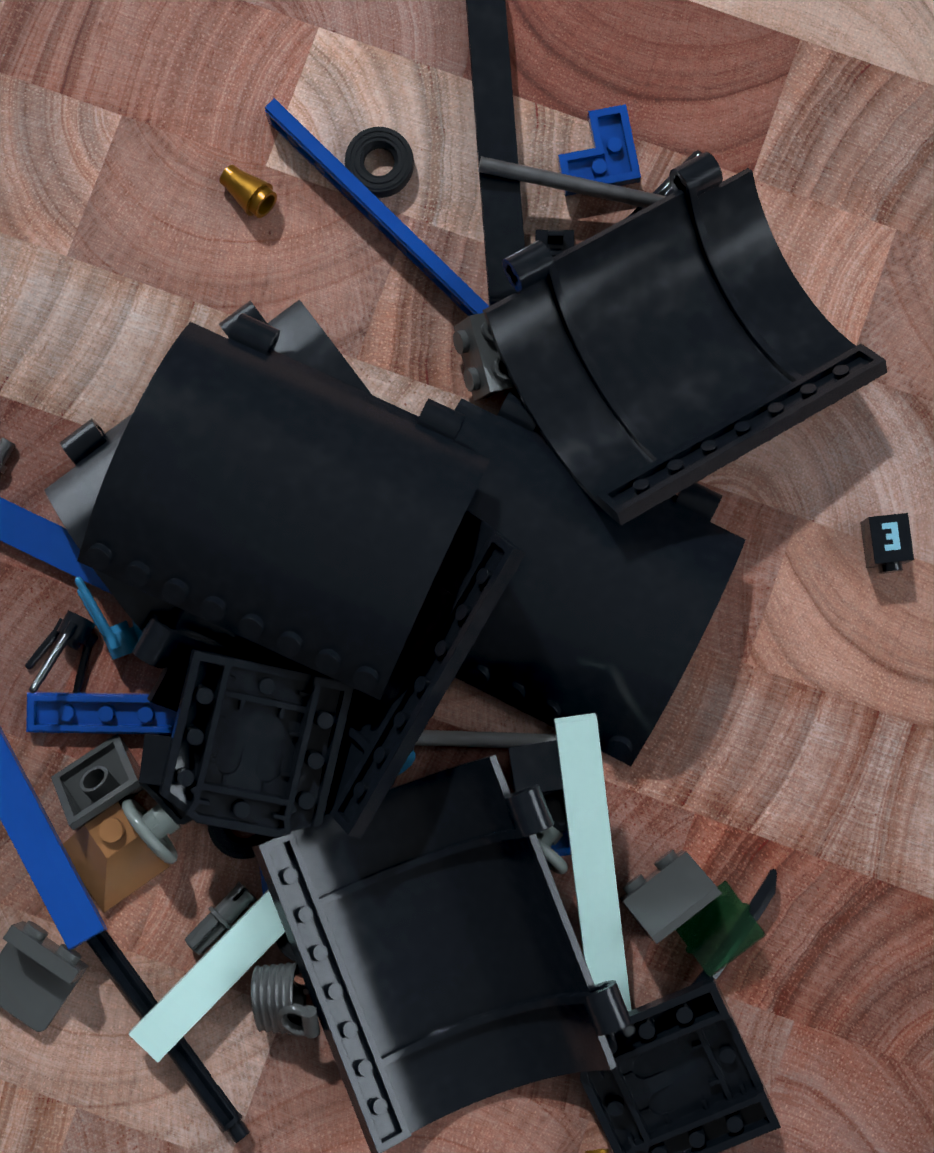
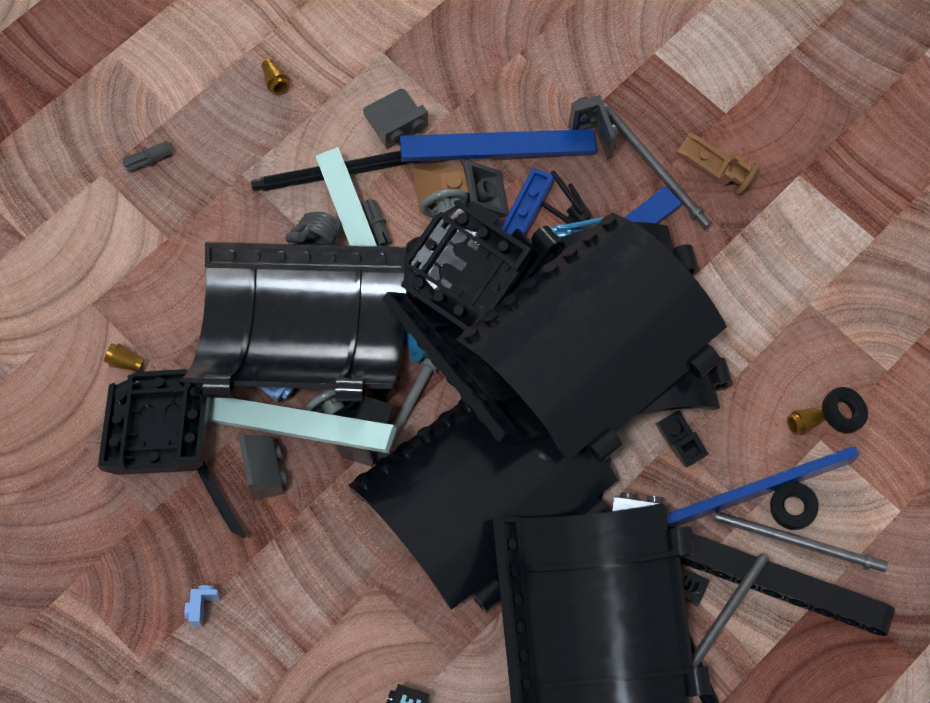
camera: 115 degrees right, 15 degrees down
blue plate [557,104,641,196] -> none
clear green piece [676,880,766,977] -> none
none -> light blue bracket [185,585,221,627]
none -> black slope [655,410,708,468]
none -> flat silver bar [714,511,888,572]
none -> black tyre [822,387,868,434]

